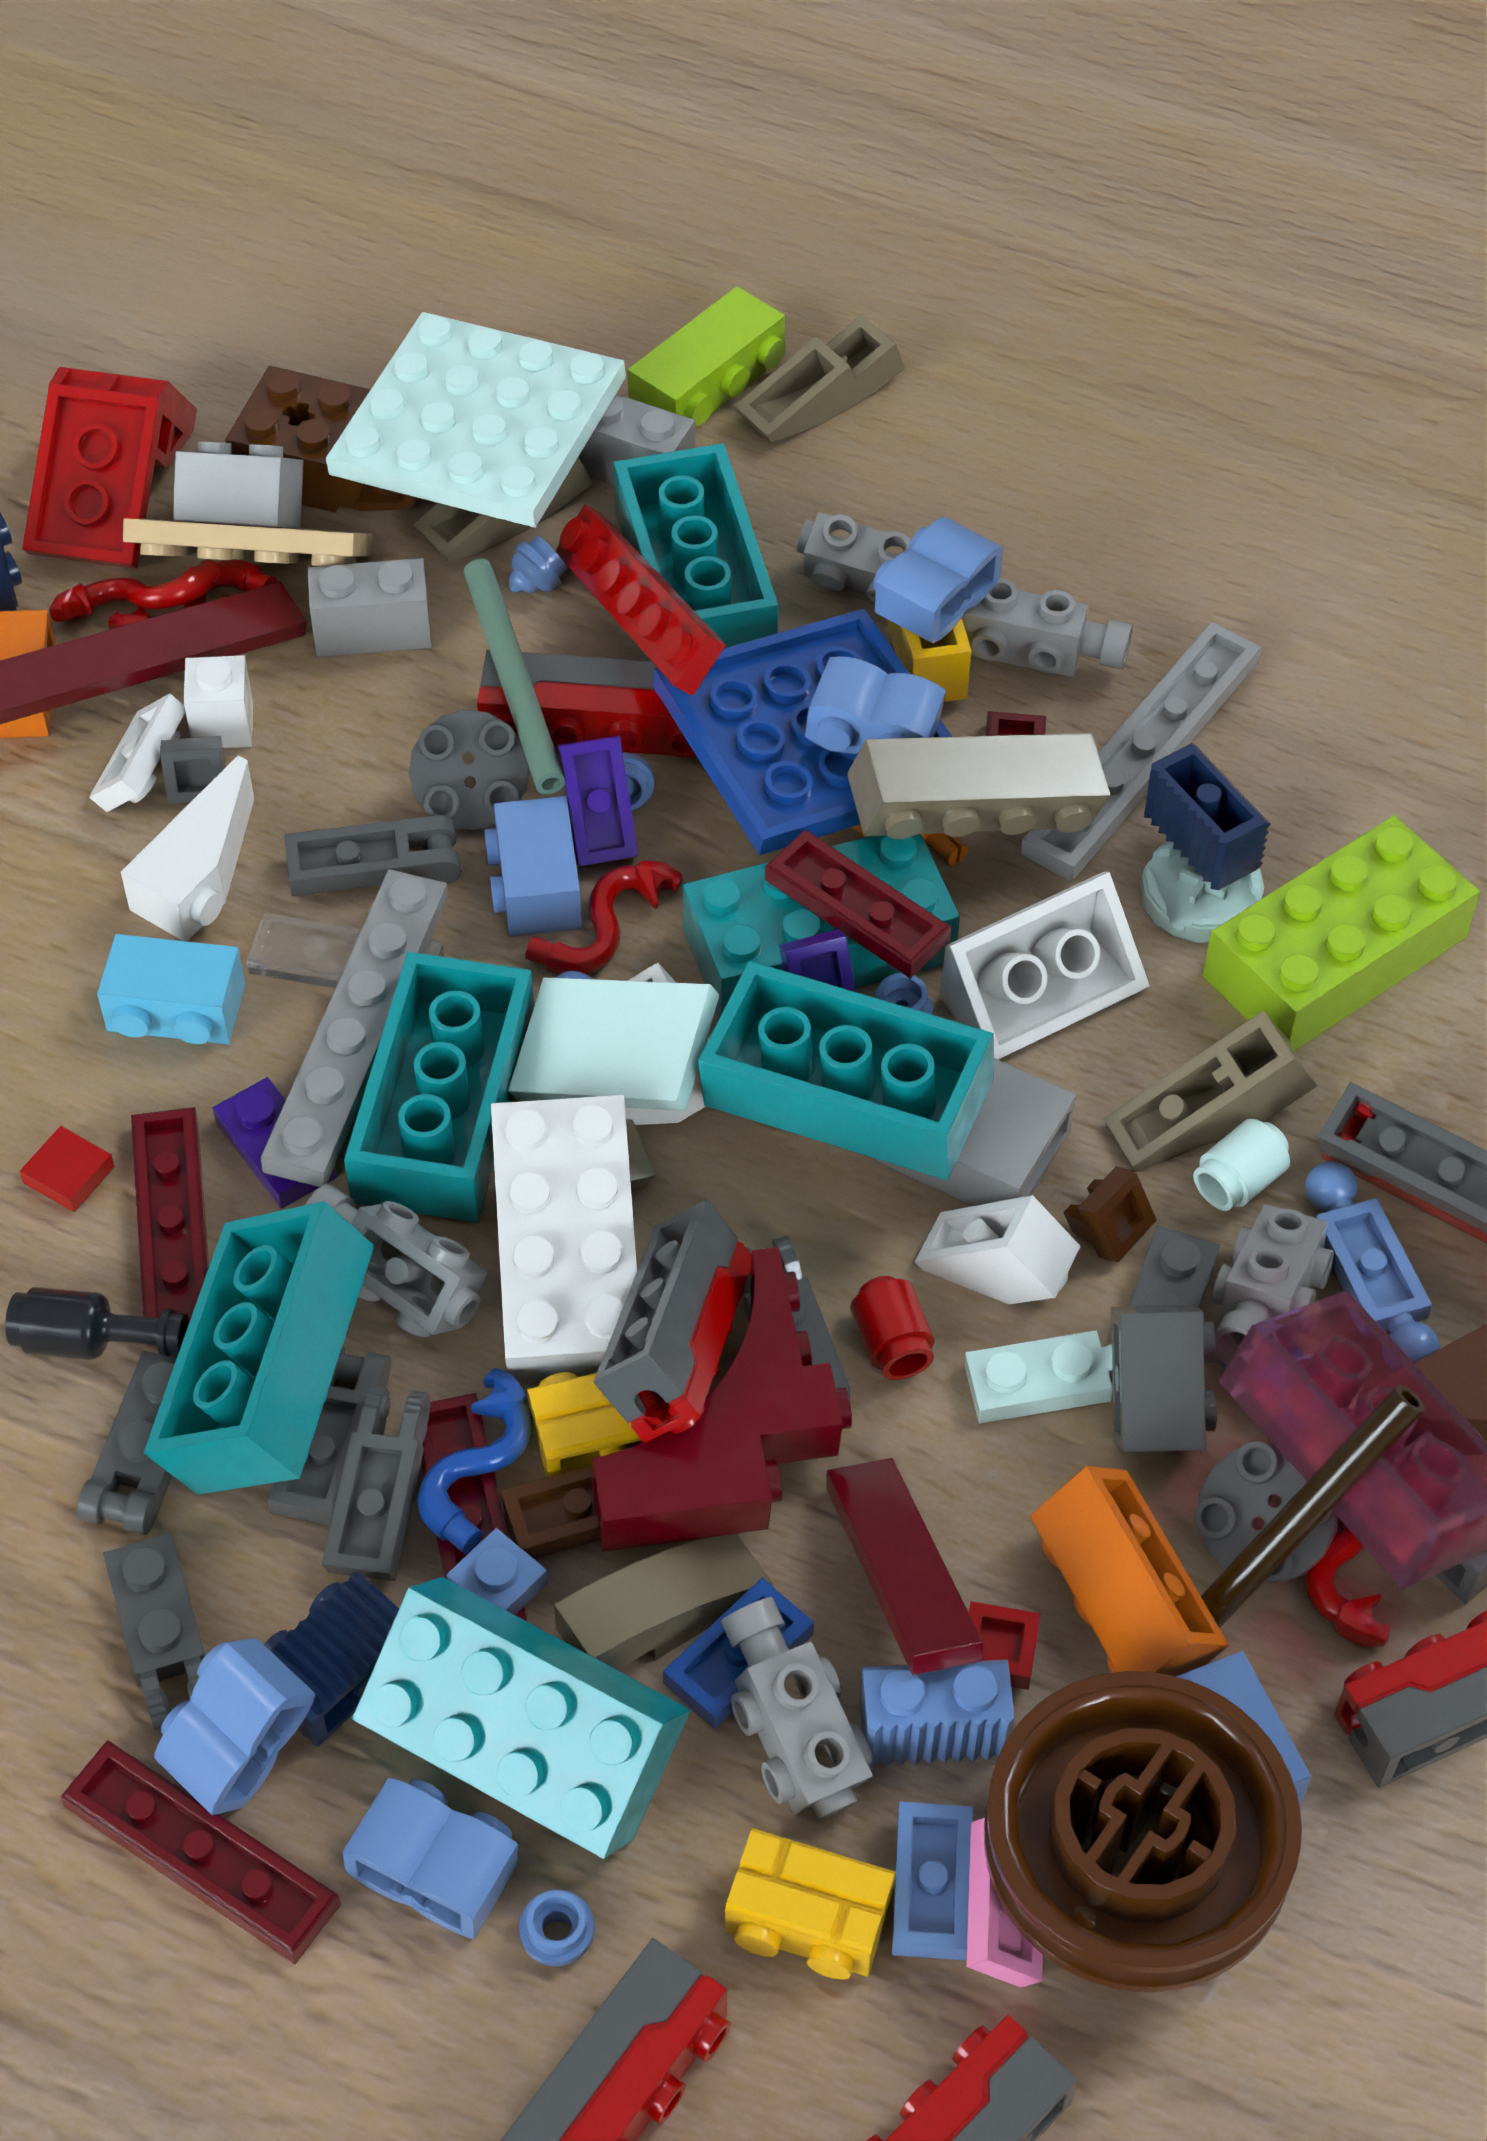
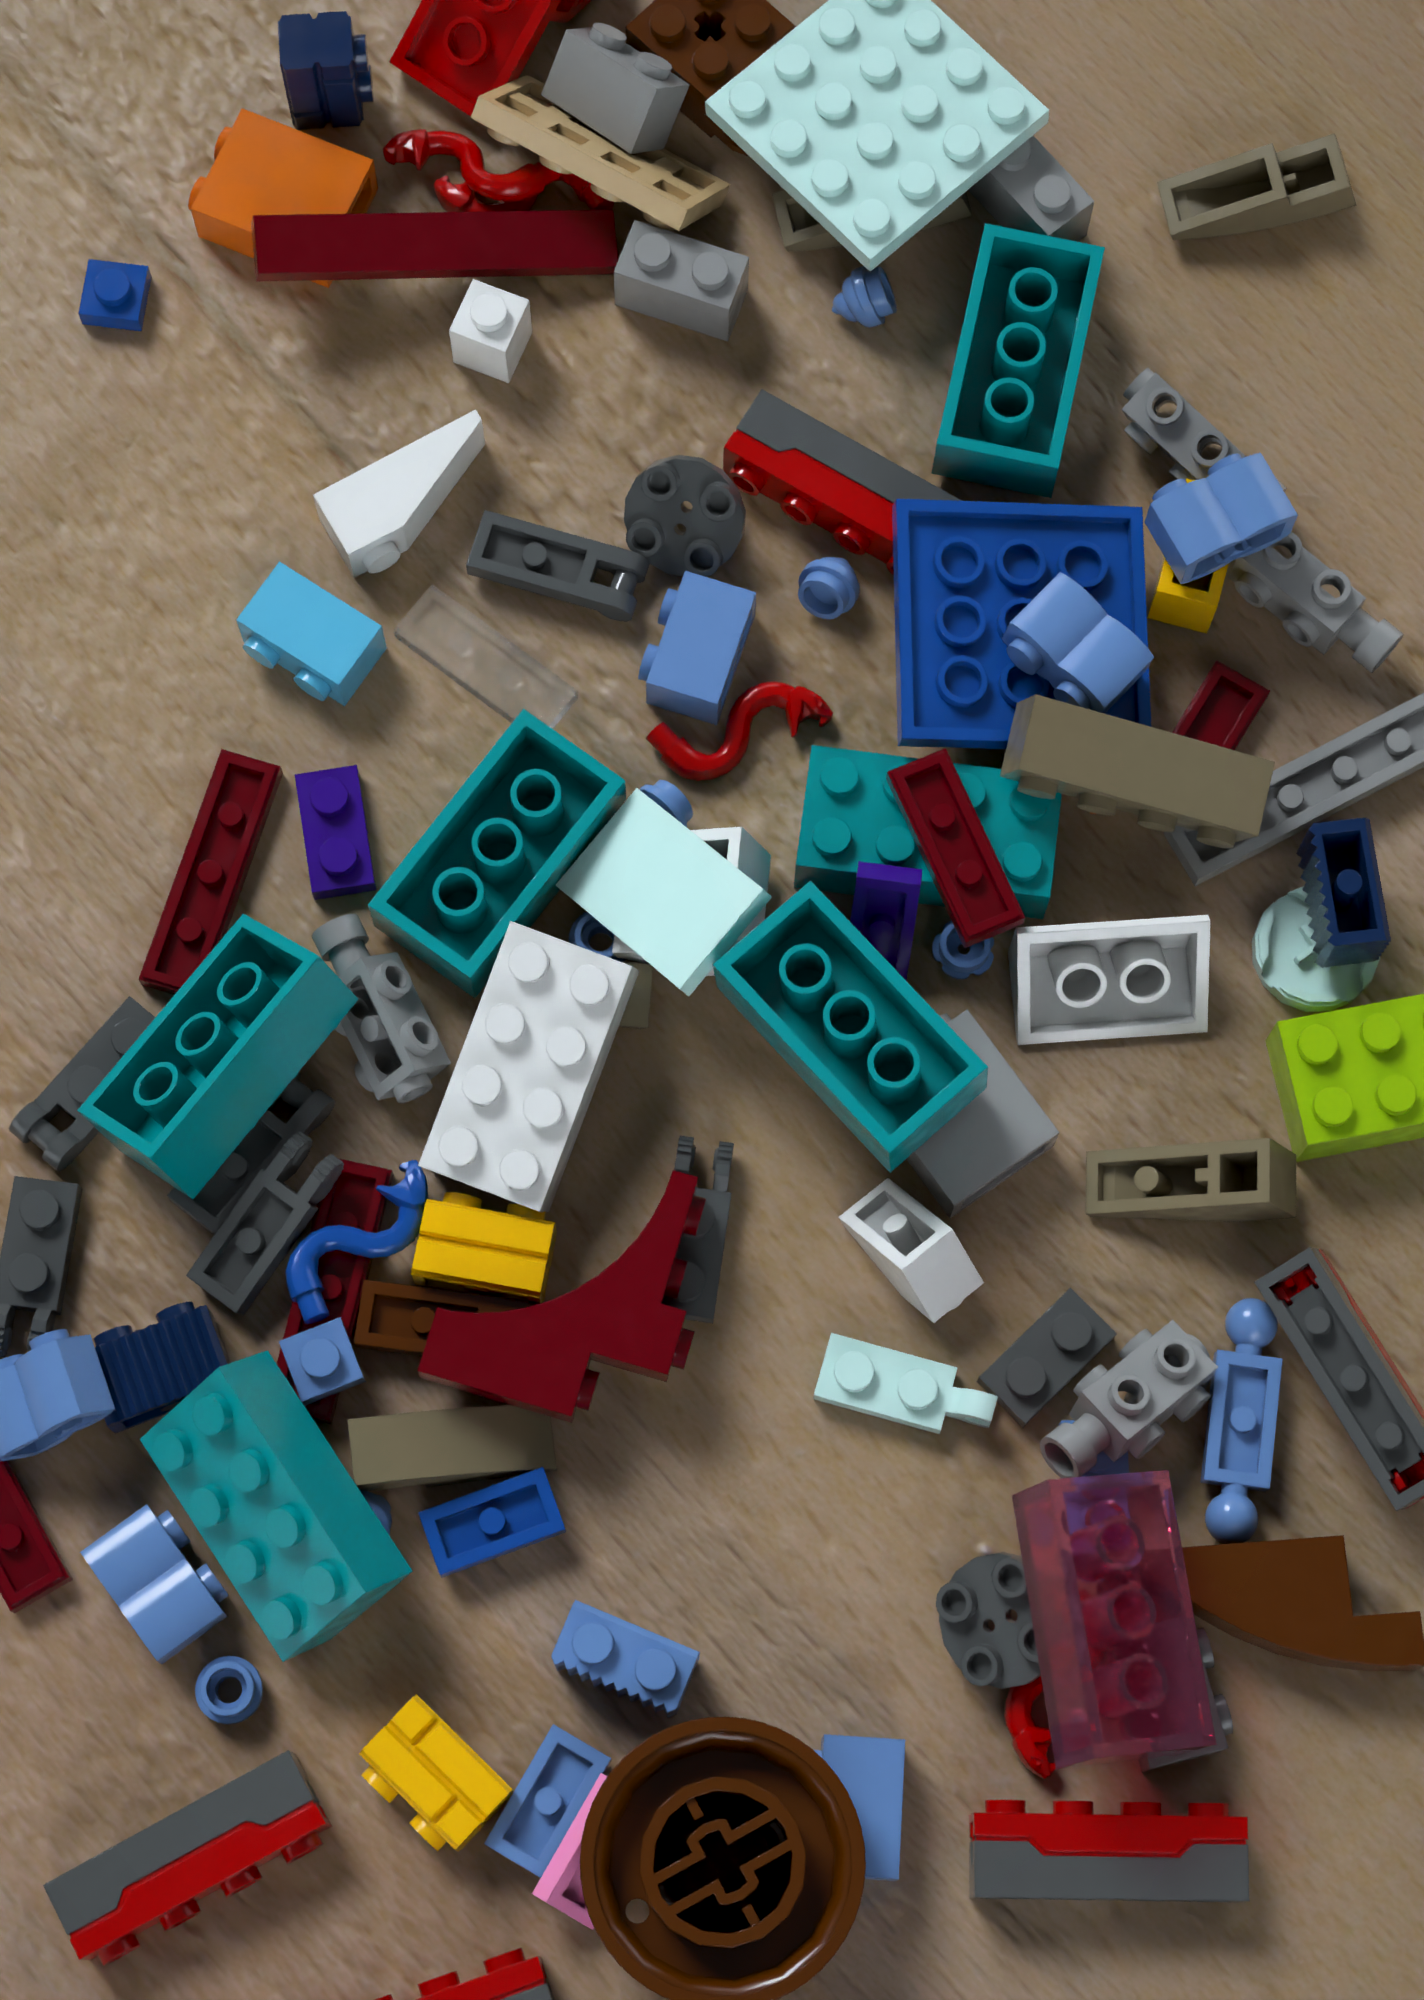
camera: 25 degrees right, 20 degrees up
black piece [5,1287,190,1360] -> none
red tile [20,1125,115,1212] -> none
white plate [89,694,185,812] -> none
dark grey plate [160,736,226,804] -> none
light grey plate [261,869,448,1187] -> none
sand green piece [464,559,565,794] -> none
red plate [555,504,726,696] -> none
dark purple plate [557,735,639,866] -> none
dark grey piece [593,1199,752,1443] -> none
lime brick [627,286,786,426] -> none
light grey brick [721,1597,873,1820] -> none
dark red tile [826,1458,983,1675] -> none
red brick [850,1276,935,1380] -> none
red plate [968,1601,1041,1690] -> none
orange brick [1030,1466,1229,1677] -> none
reddish brown tile [1063,1166,1157,1262] -> none
dark grey brick [1111,1305,1217,1452] -> none
light aqua brick [1193,1118,1290,1211] -> none
dark brown piece [1201,1385,1425,1628] -> none

